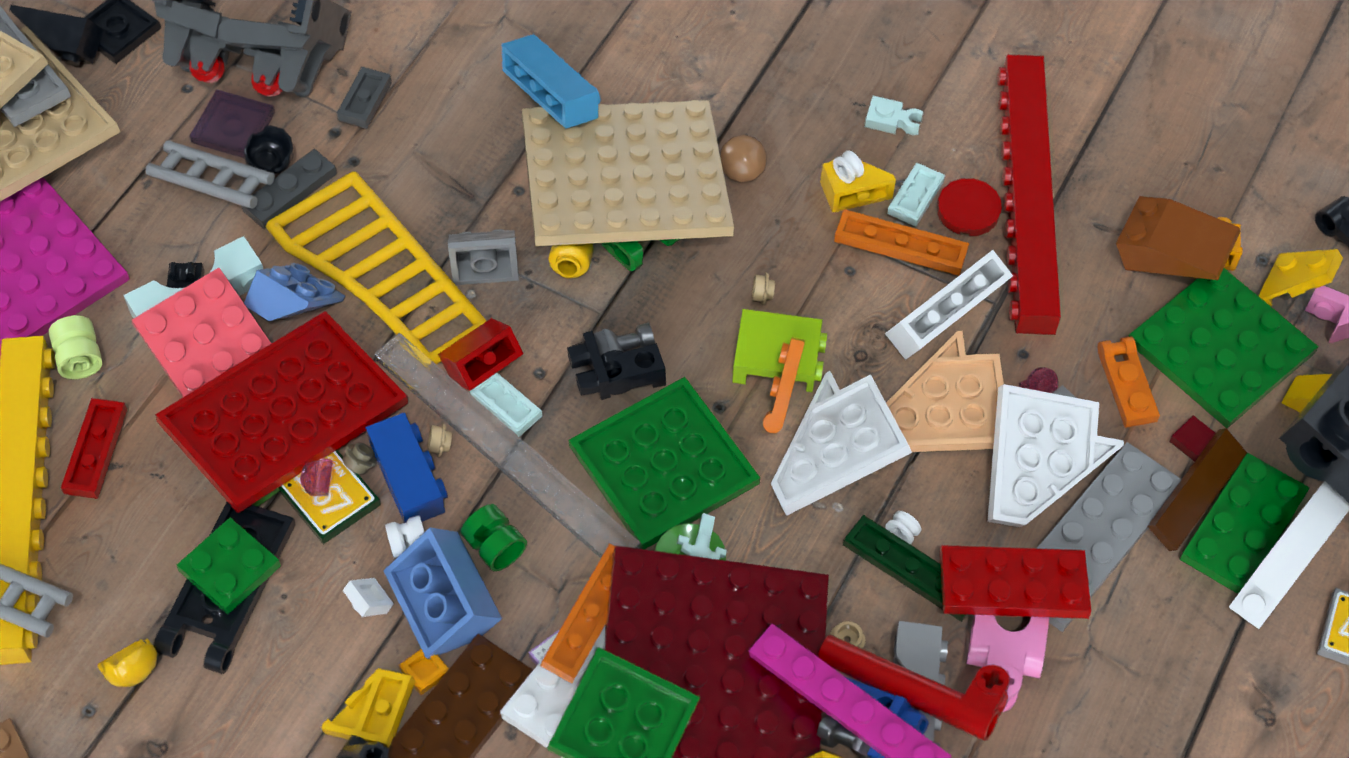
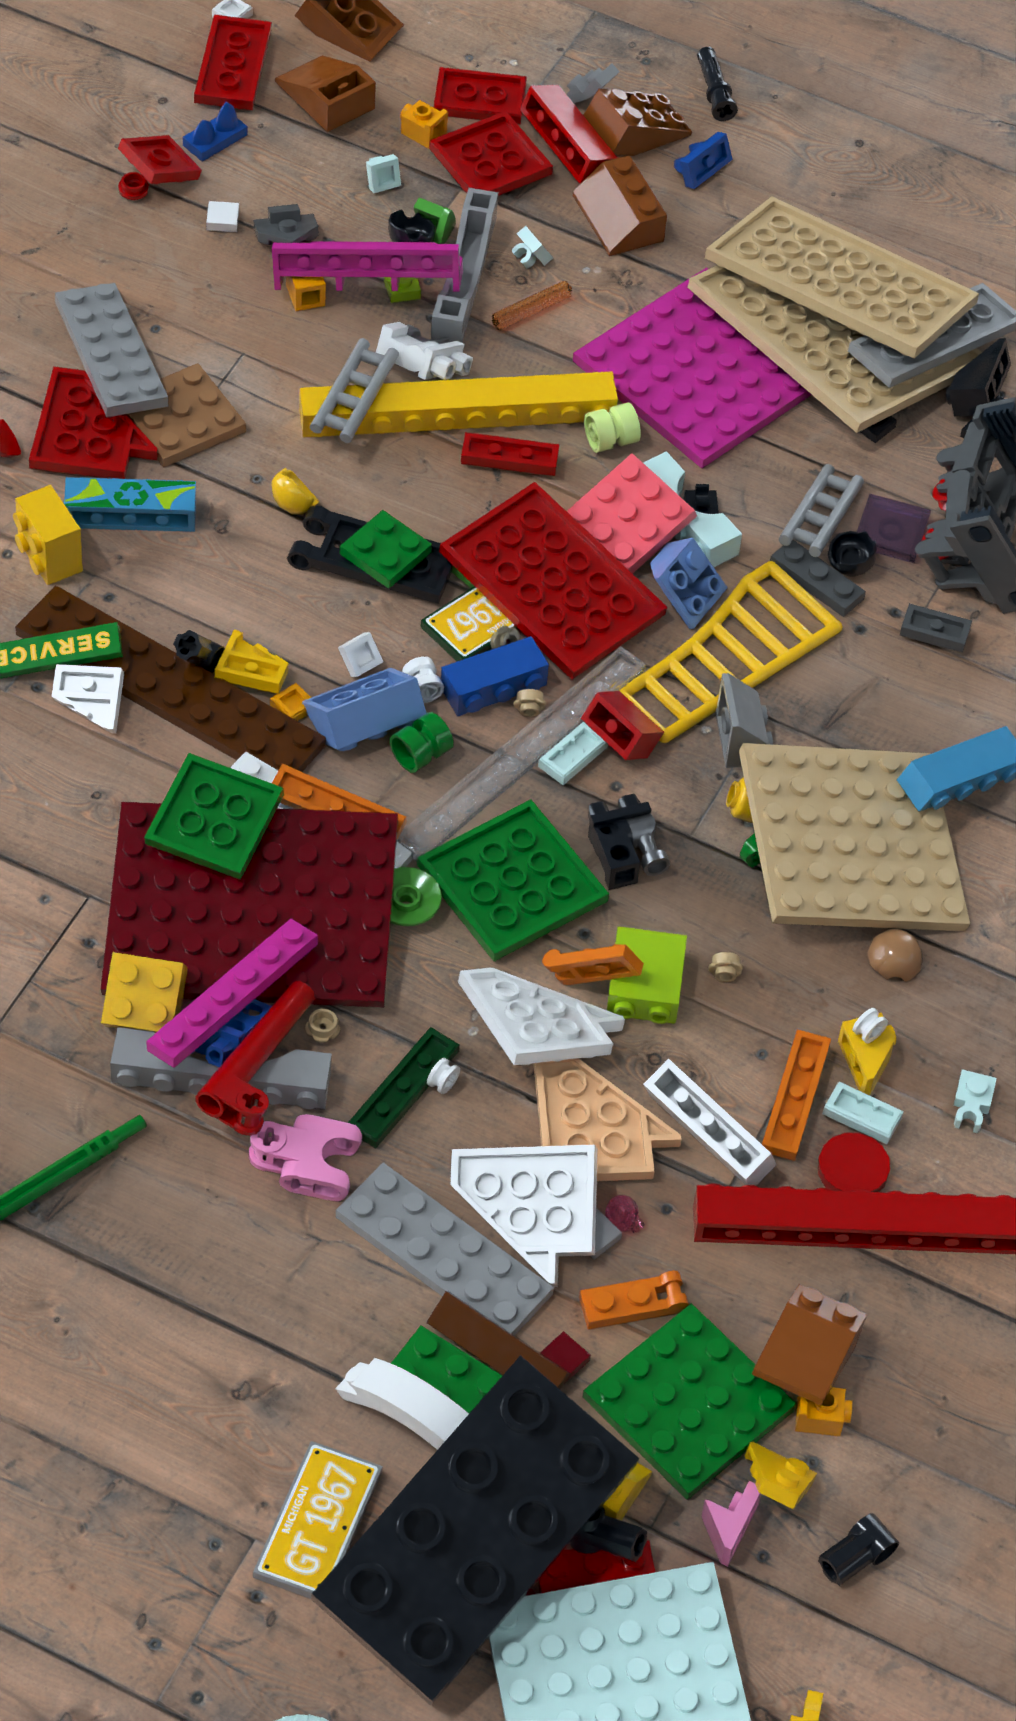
camera: 85 degrees right, 5 degrees down
clear pink plate [300,458,333,496] -> none
light aqua piece [677,513,727,560] -> none
red plate [940,545,1092,619] -> none

